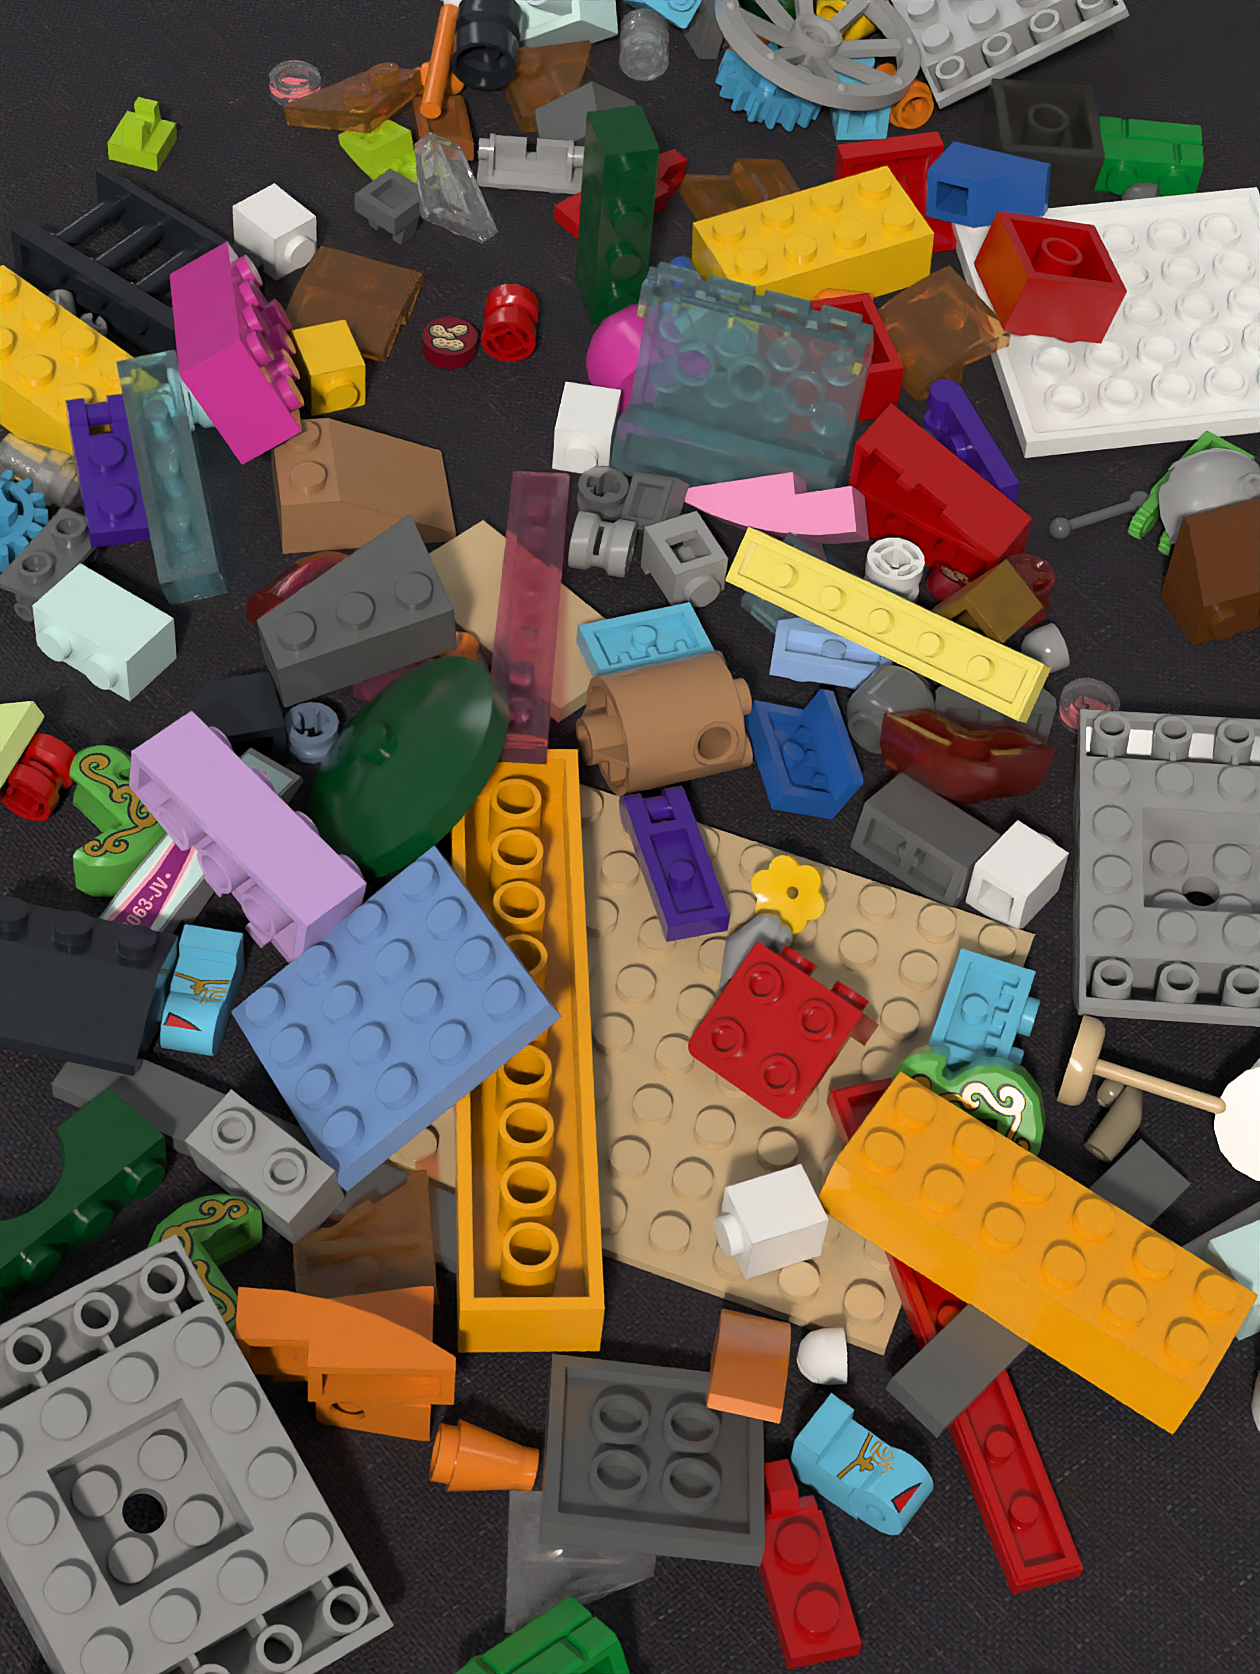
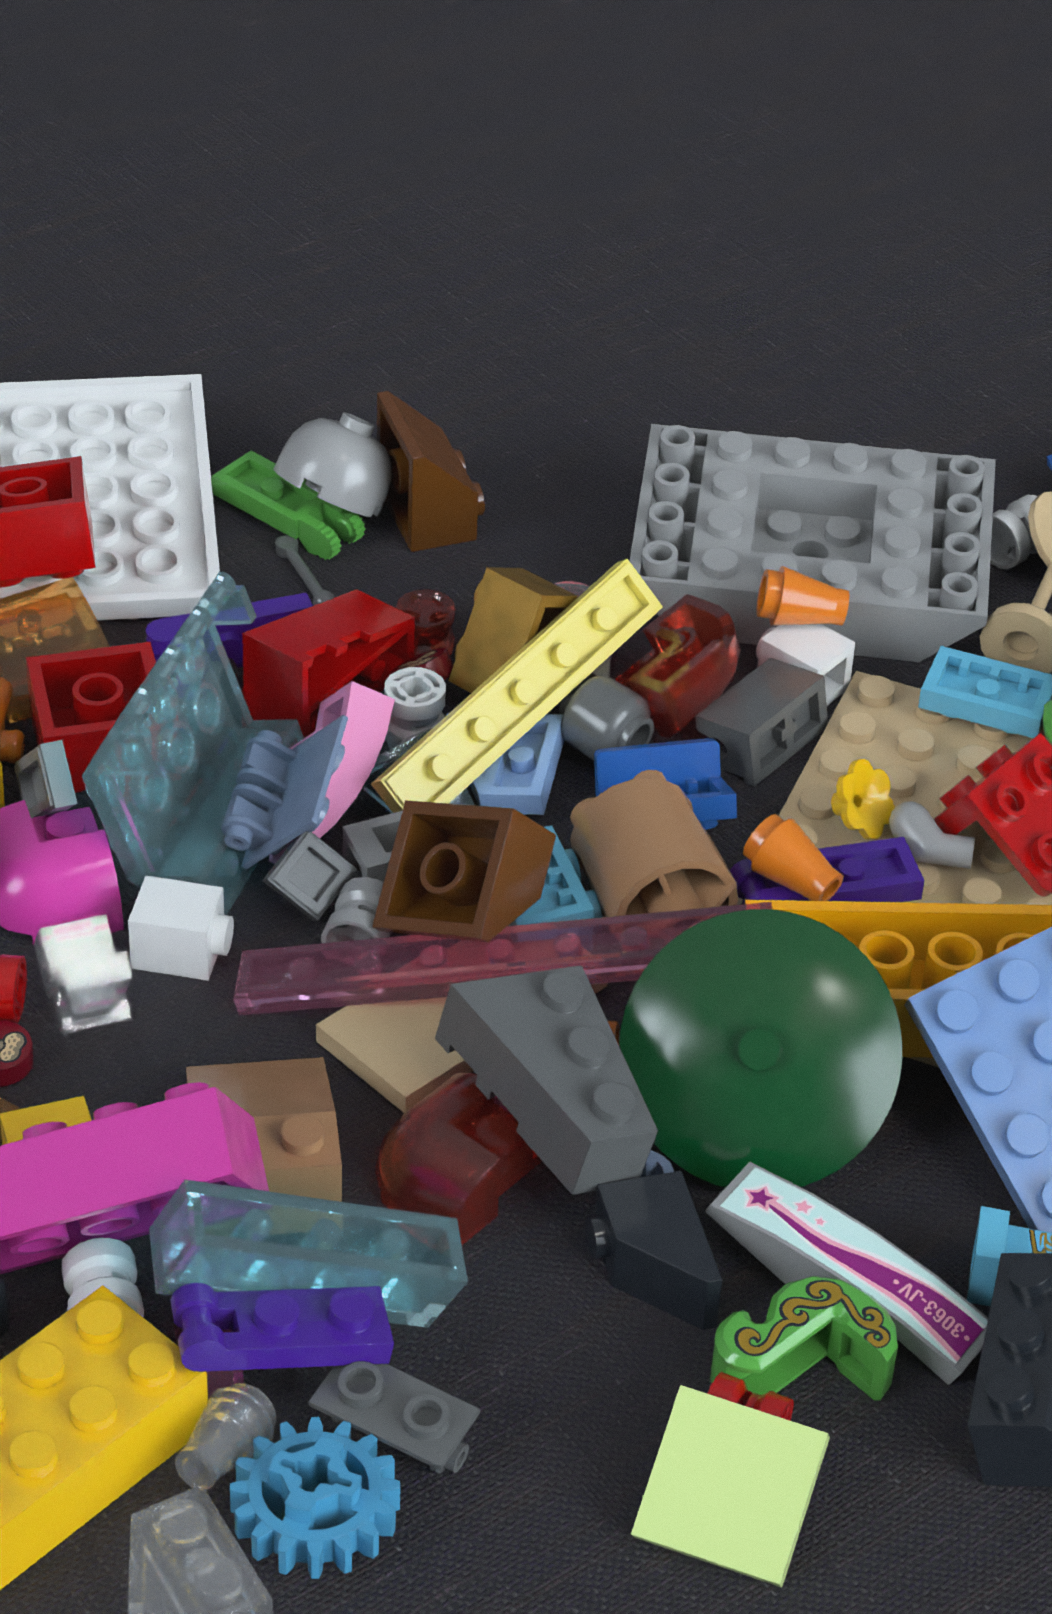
camera: 85 degrees left, 10 degrees down
light aqua brick [32,563,177,701] -> none
lavender wedge [129,711,366,963] -> none
dark grey bush [576,466,629,522] -> none
none -> clear brick [34,914,133,1034]
none -> sand blue hinge [221,715,348,869]
none -> reddish brown slope [372,800,556,942]
none -> orange cone [743,814,844,901]
none -> orange cone [756,566,850,626]

